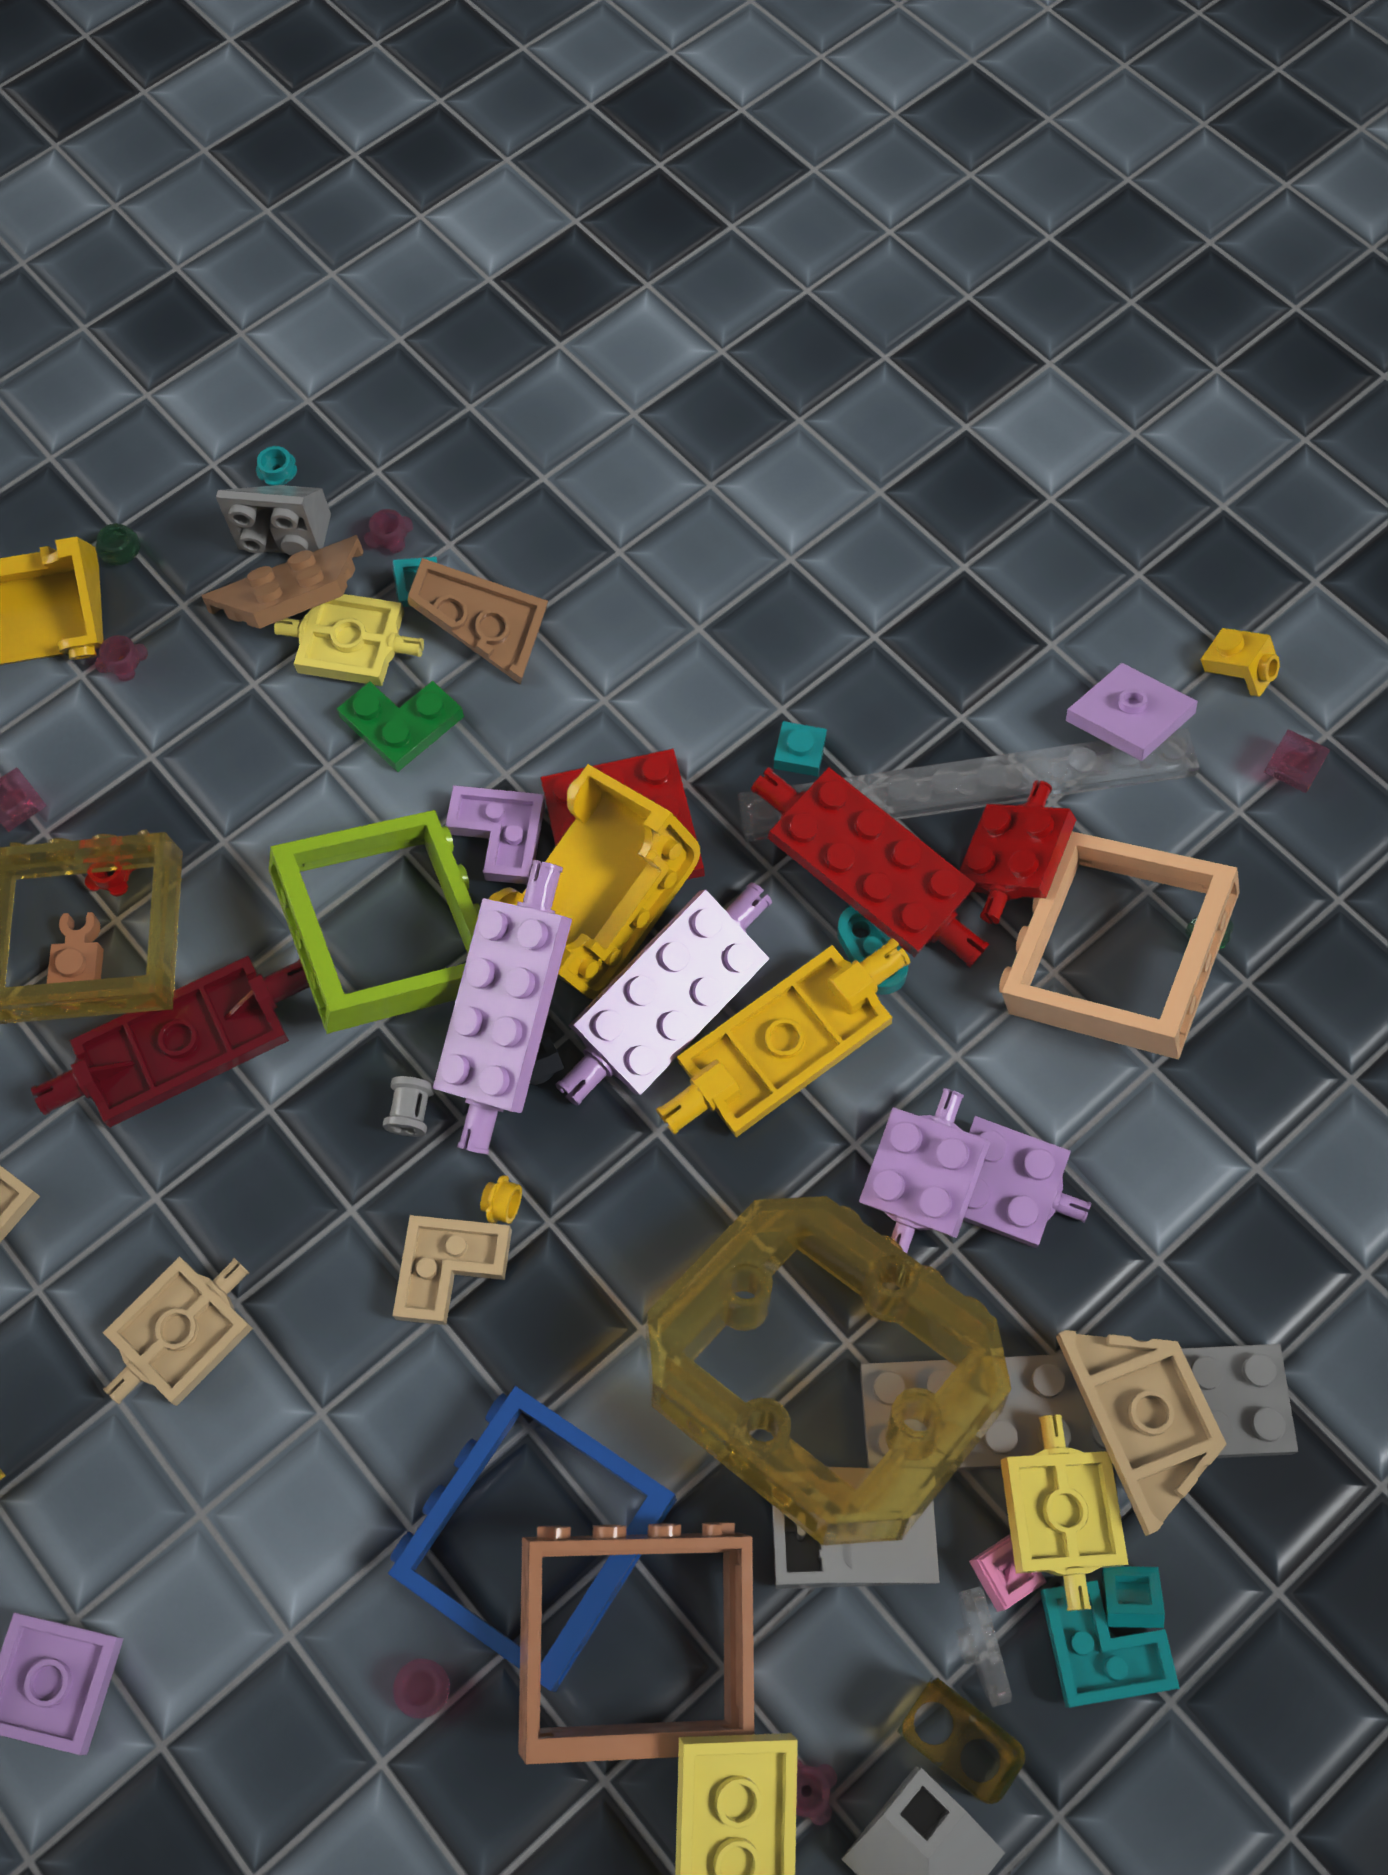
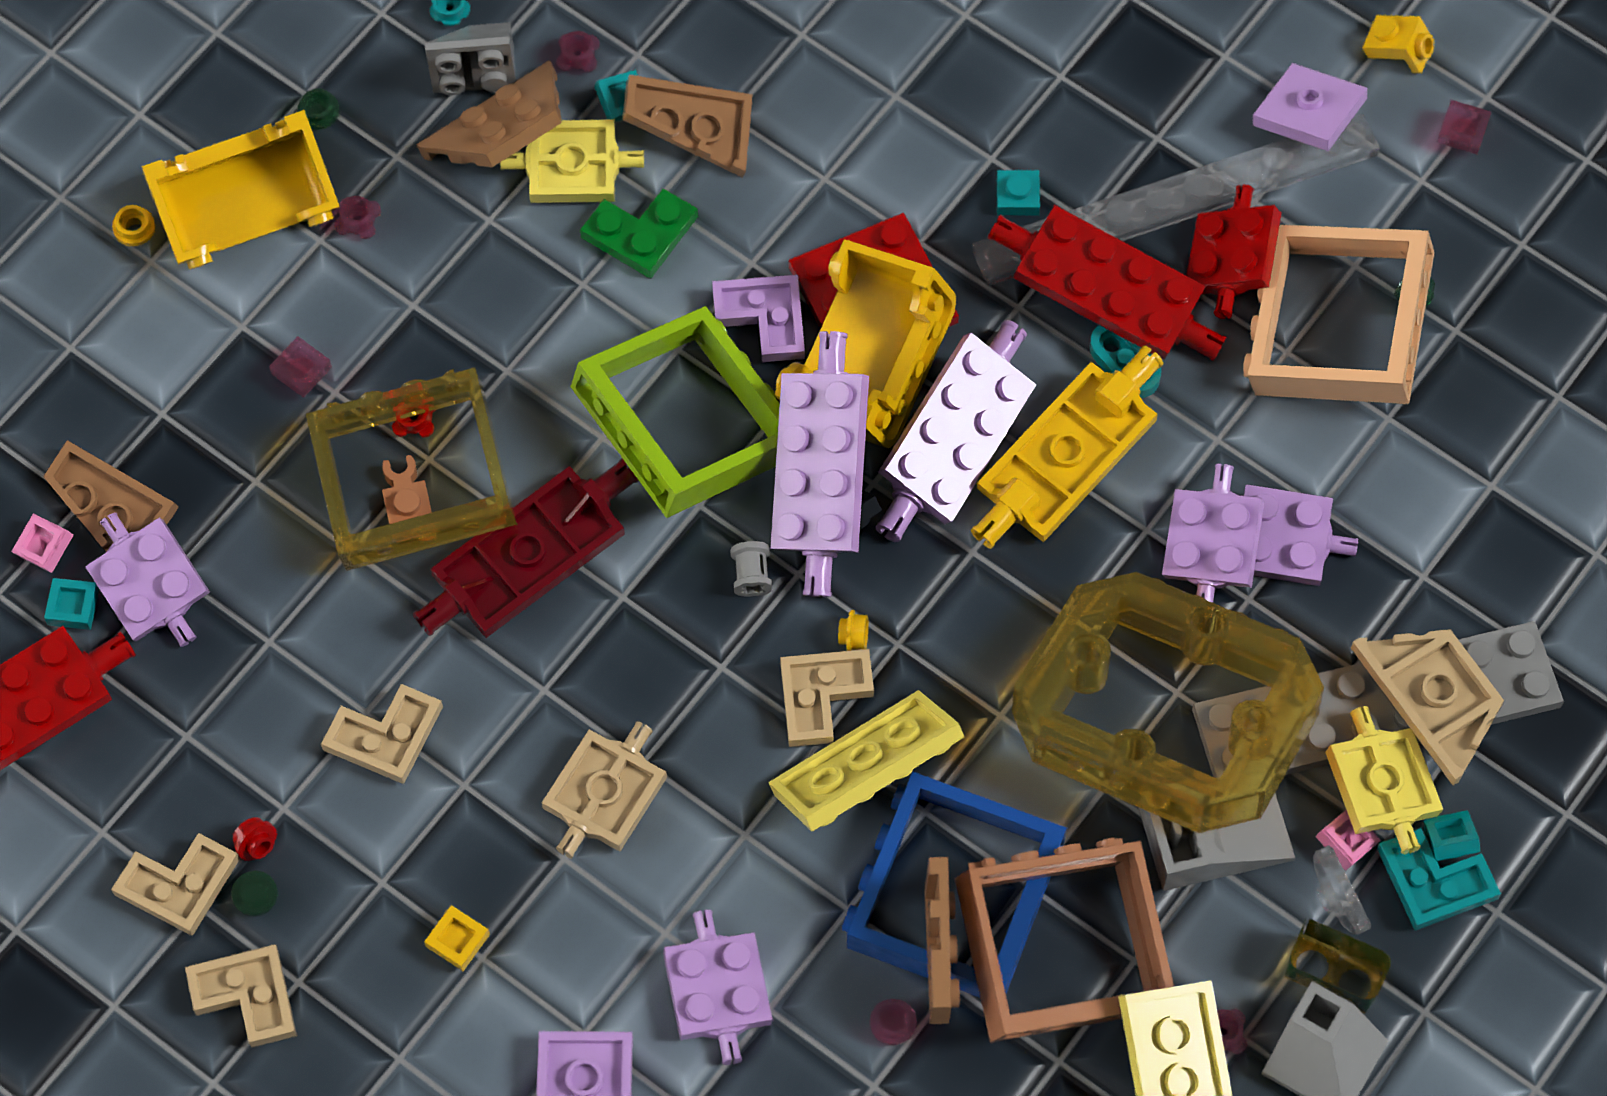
camera: 15 degrees left, 0 degrees up
none -> lavender plate [663,910,773,1065]
none -> light yellow plate [768,690,964,832]
none -> medium nougat wing [925,857,960,1024]

